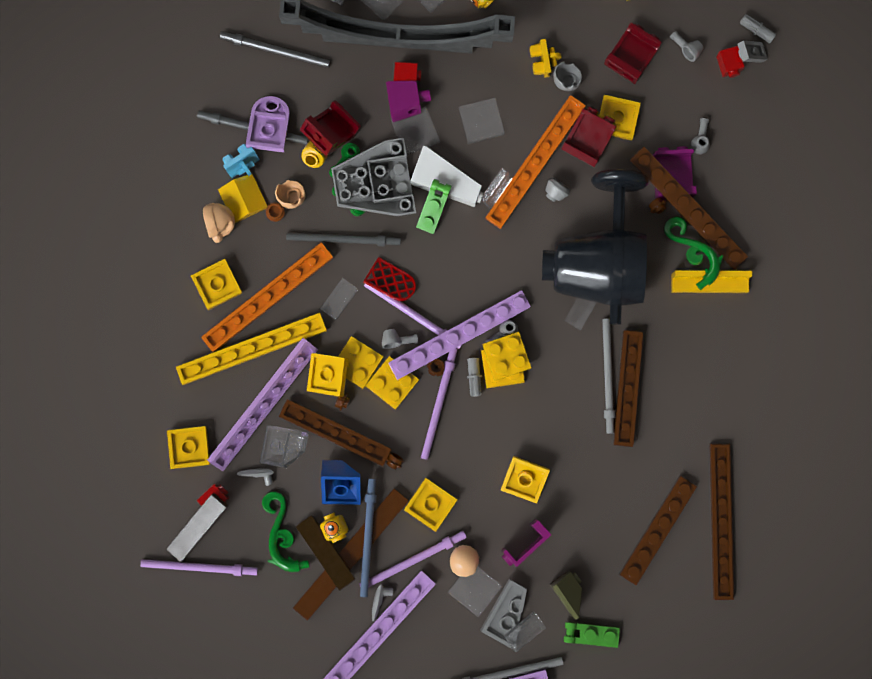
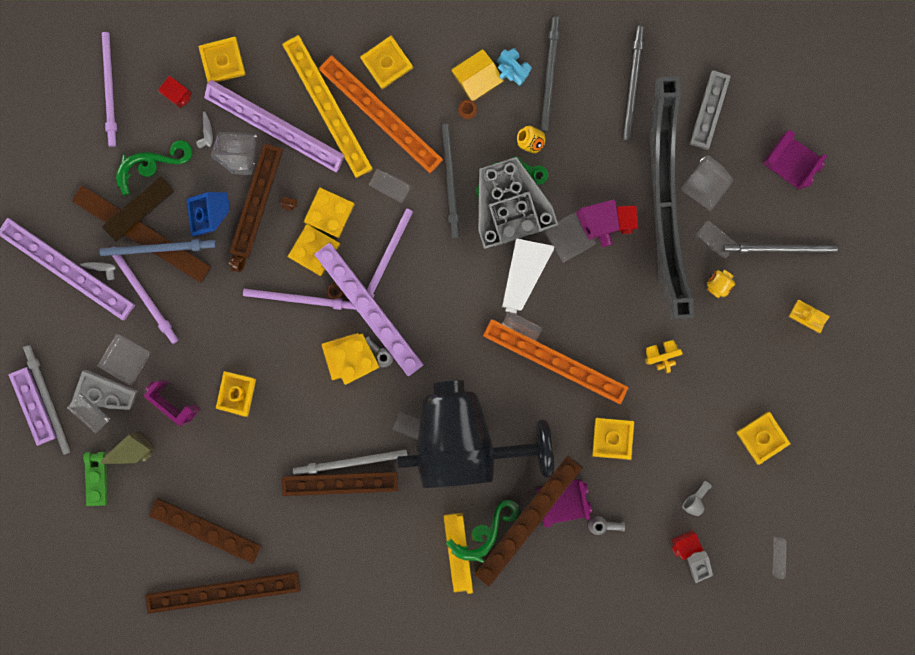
camera: 85 degrees right, 5 degrees up
tile [167,493,228,562] -> none
light nougat piece [203,203,235,243] -> none
lavender tile [246,96,289,153] -> none
light nougat hair [275,180,306,209] -> none
dark red panel [300,100,361,156] -> none
yellow plate [307,353,348,397] -> none
yellow head [320,513,349,543] -> none
red window [363,257,416,301] -> none
light grey bar [382,329,418,349] -> none
yellow plate [404,478,457,532] -> none
bright green plate [416,179,452,234] -> none
light nougat hair [450,545,480,577] -> none
clear tile [459,98,505,144] -> none
light grey axle [467,358,482,397] -> none
light grey cone [545,177,570,202] -> none
light grey hair [553,61,582,91] -> none
dark red panel [561,106,617,167] -> none
dark red panel [604,23,662,84] -> none
reddish brown plate [649,197,667,214] -> none
light grey axle [740,14,776,44] -> none

